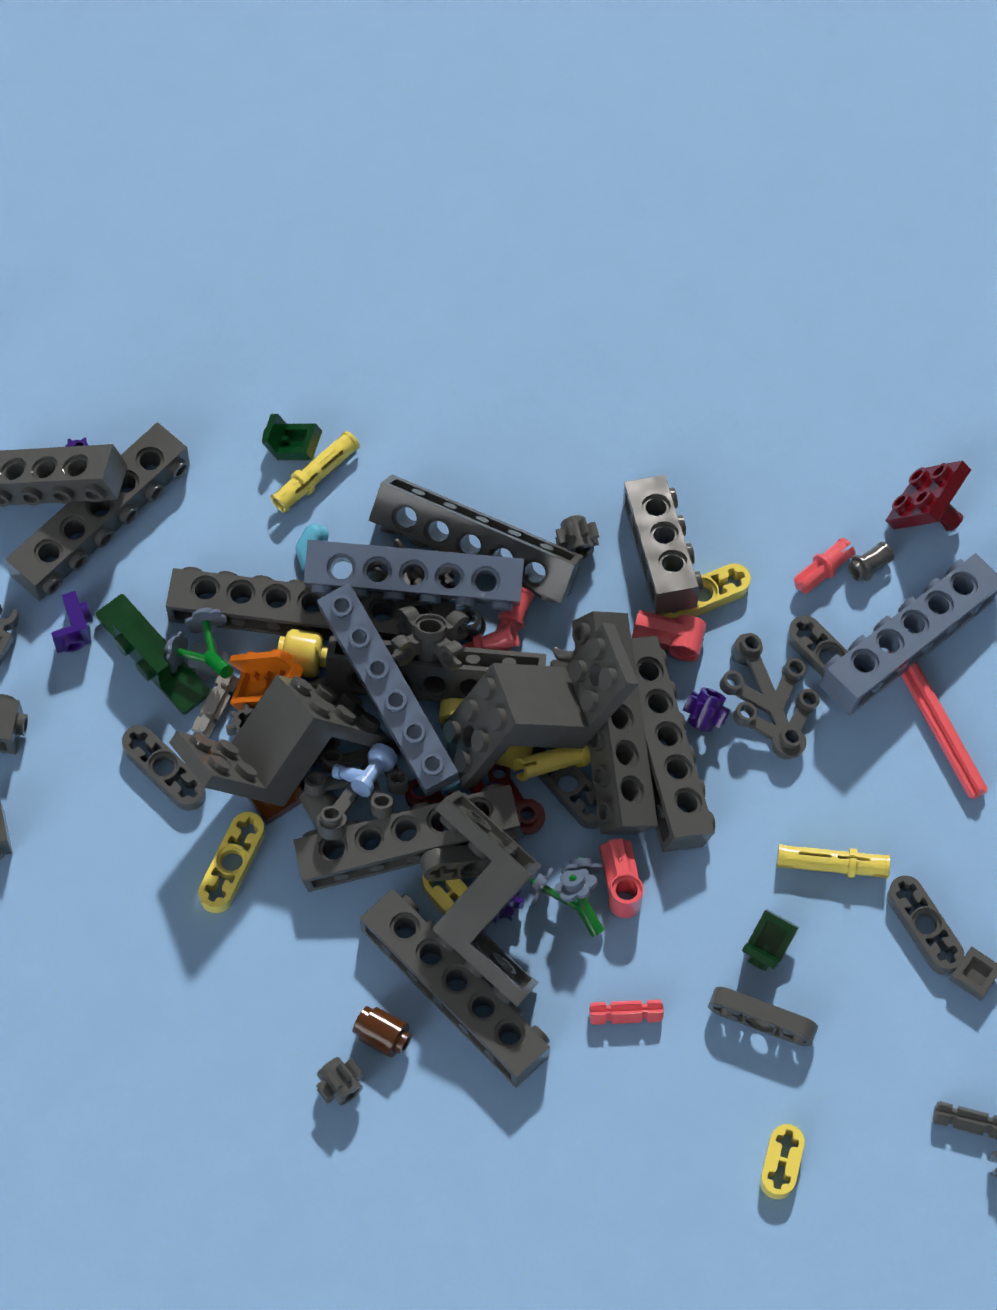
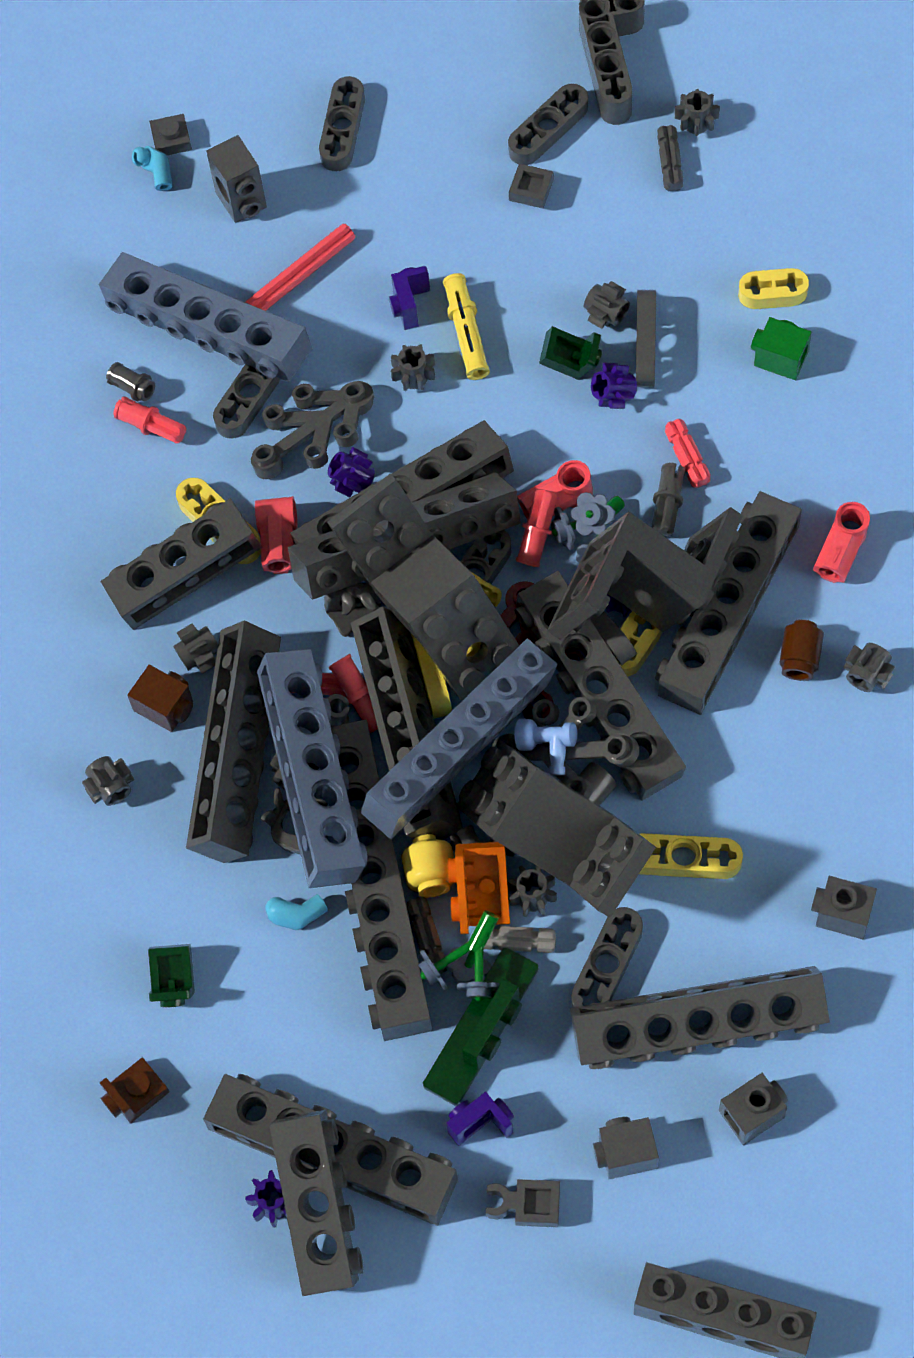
camera: 100 degrees left, 0 degrees up
light yellow pin [270,431,360,513] -> none
dark grey pin [391,605,469,672] -> none
dark red plate [885,460,971,531] -> none
dark grey beam [887,876,964,975] -> none
none -> dark grey gear [82,756,134,806]
none -> reddish brown bracket [99,1057,170,1124]
none -> reddish brown brick [127,664,193,732]
none -> dark purple bracket [389,266,430,330]
none -> dark grey gear [391,344,435,391]
none -> dark grey axle [406,897,447,974]
none -> coral axle [516,489,558,567]
none -> dark grey brick [570,966,830,1069]
none -> dark grey gear [584,281,630,329]
none -> dark purple gear [591,363,637,409]
none -> dark grey axle [651,463,686,537]
none -> green brick [751,317,812,381]
none -> dark grey brick [811,876,877,939]
none -> coral piece [813,502,870,583]

